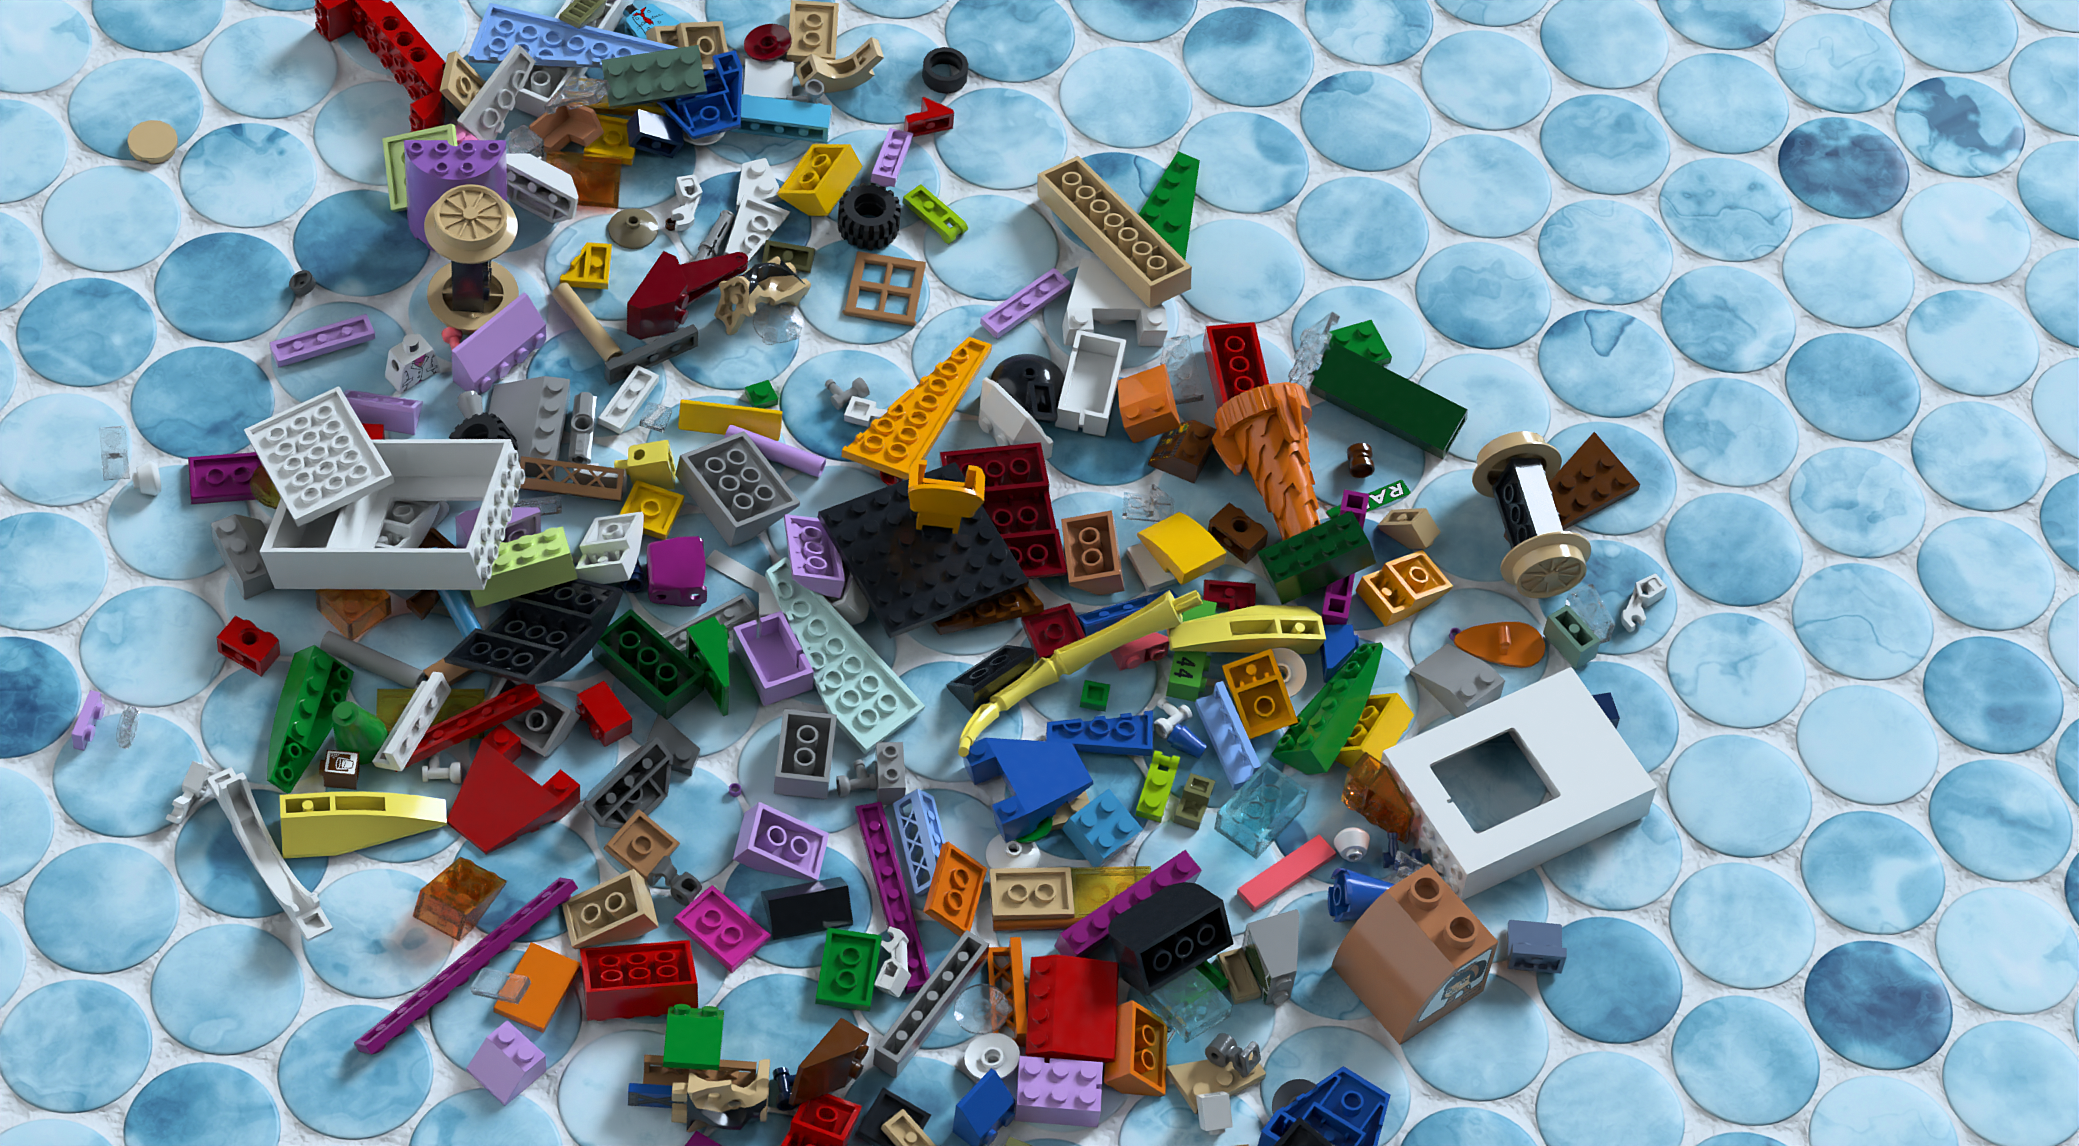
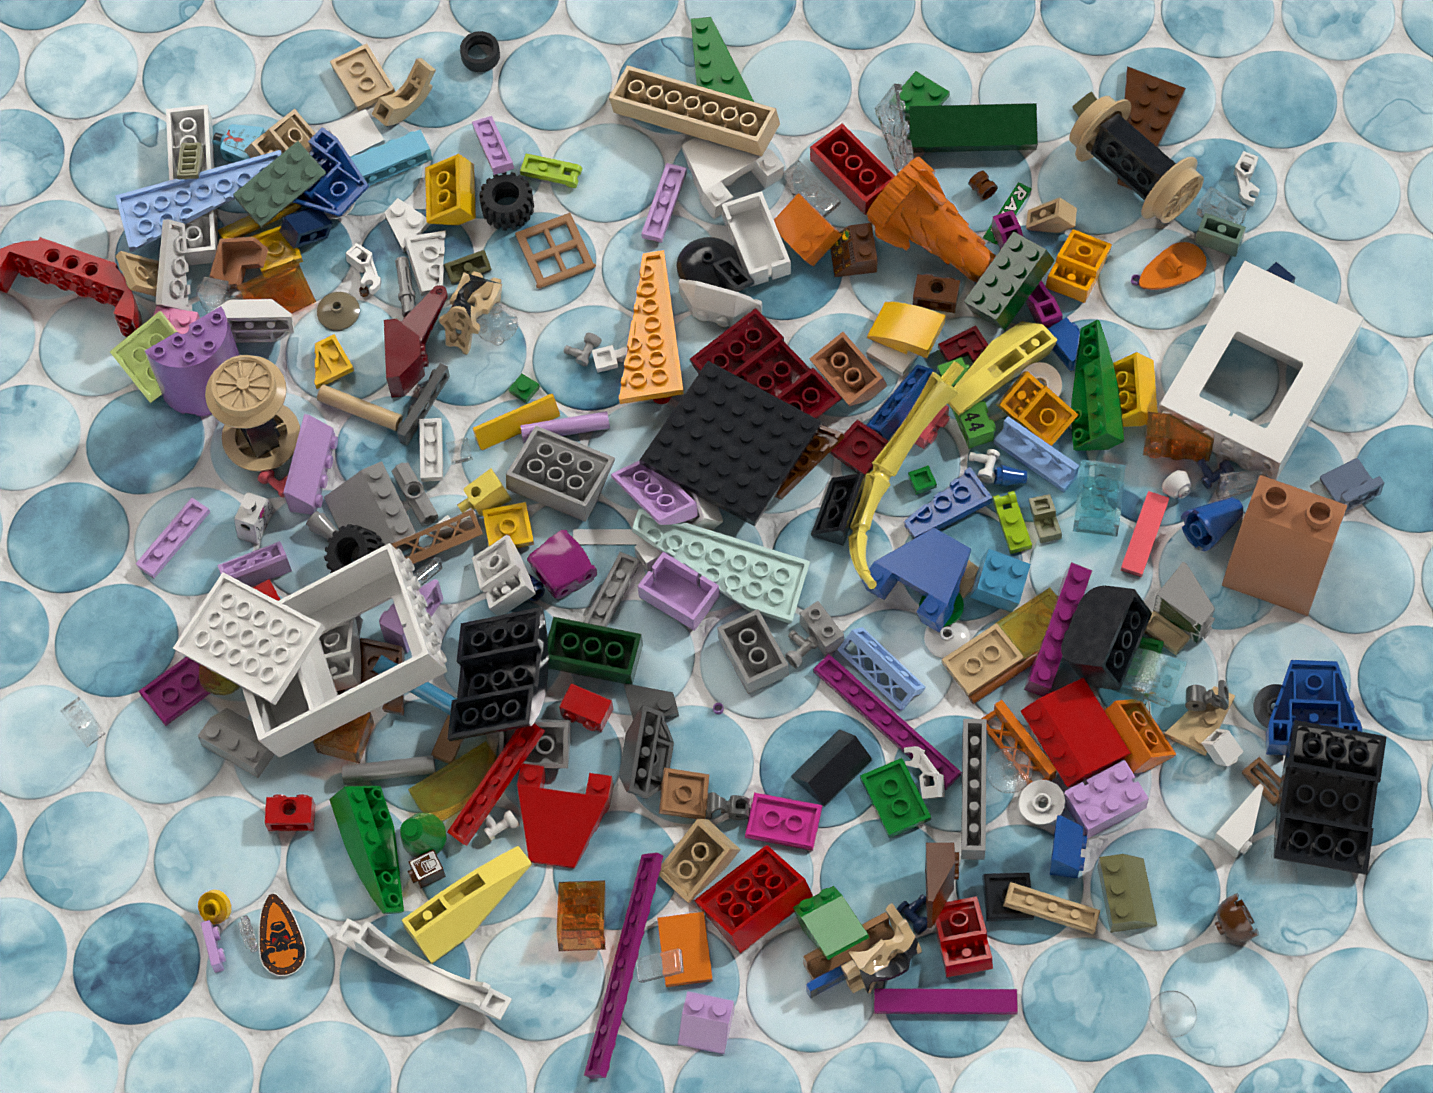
camera: 20 degrees left, 10 degrees up
white cone [132,460,161,496] -> none
white piece [166,761,216,824] -> none
dark grey tile [289,270,316,296] -> none
white fence [372,671,451,771] -> none
yellowish green brick [470,526,578,608] -> none
clear wing [544,77,611,114] -> none
green slope [686,616,729,717] -> none
lavender slope [733,802,829,882] -> none
dark red dish [744,24,792,61] -> none
light grey piece [786,79,824,104] -> none
red slope [904,97,954,137] -> none
light orange piece [908,459,985,534] -> none
orange tile [923,842,987,937] -> none
clear slope [1122,484,1175,522] -> none
light grey slope [1409,643,1505,718] -> none
none -> yellow plate [198,889,232,925]
none -> shield [258,892,306,976]

